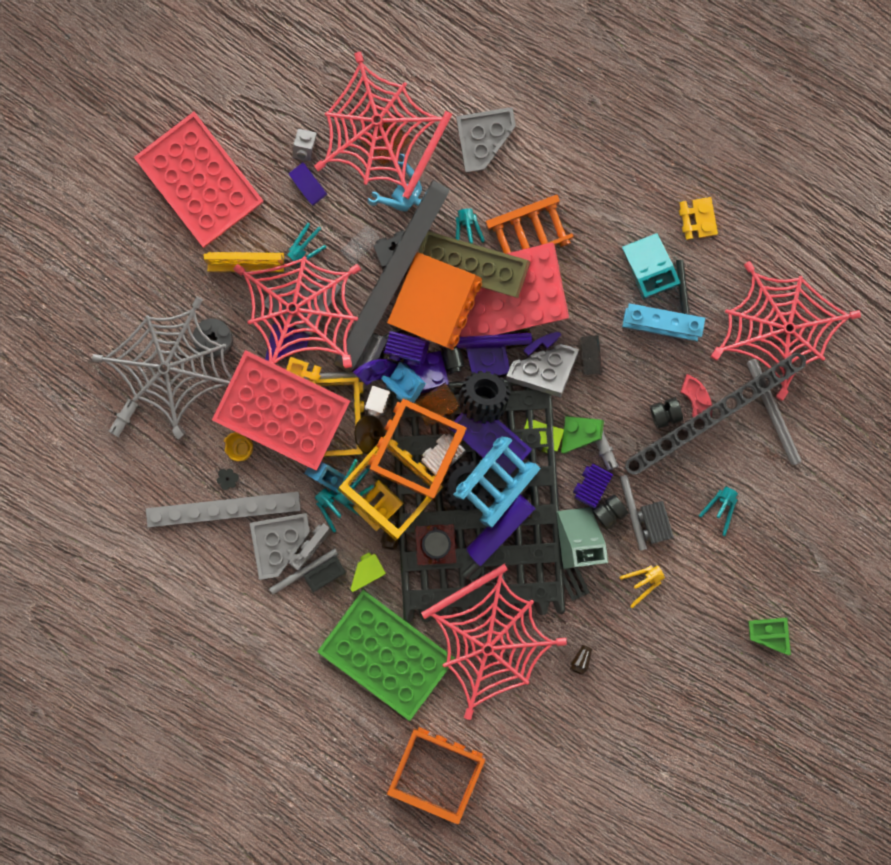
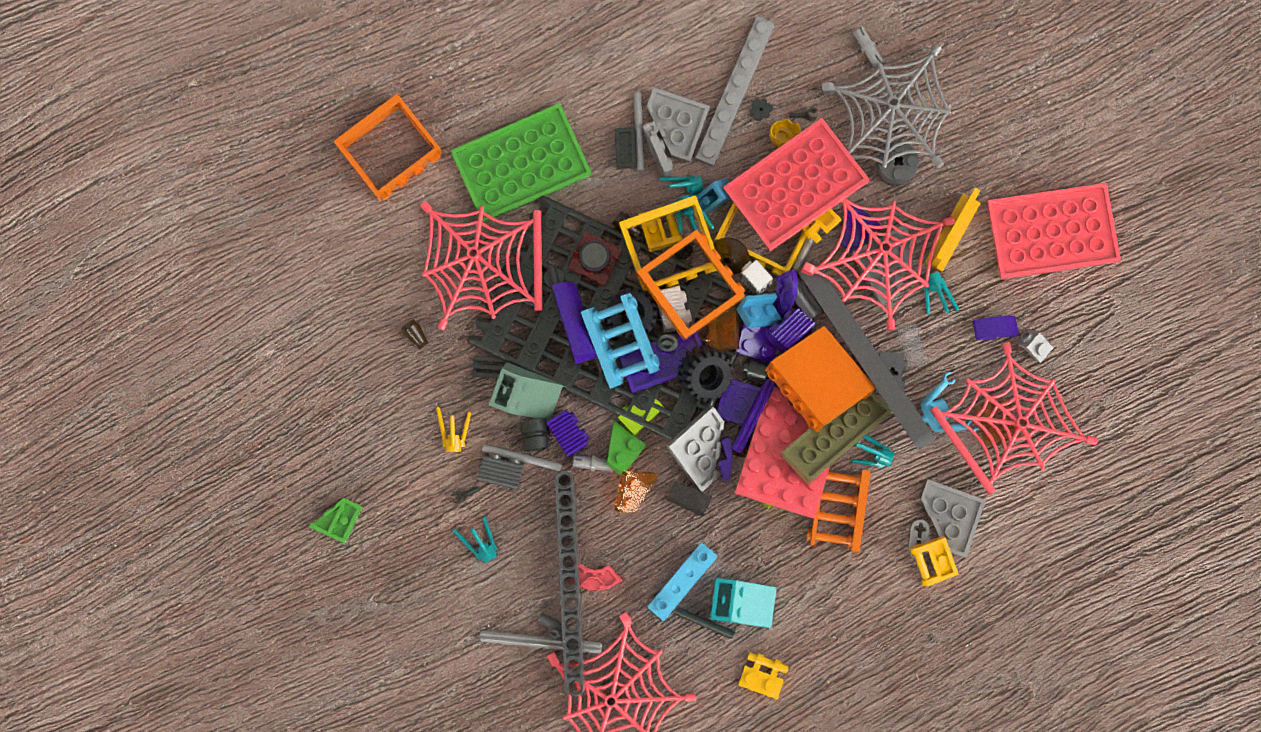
camera: 125 degrees right, 5 degrees down
lime slope [351,552,386,593] -> none
pearl dark grey wheel [650,397,683,429] -> none
none -> pearl dark grey hand [451,487,480,504]
none -> dark grey arm [538,613,562,639]
none -> clear orange wing [614,471,658,513]
none -> pearl dark grey plate [657,333,678,351]
none -> pearl dark grey hand [789,107,818,121]
none -> light grey beam [907,520,929,559]
none -> yellow plate [909,535,959,587]

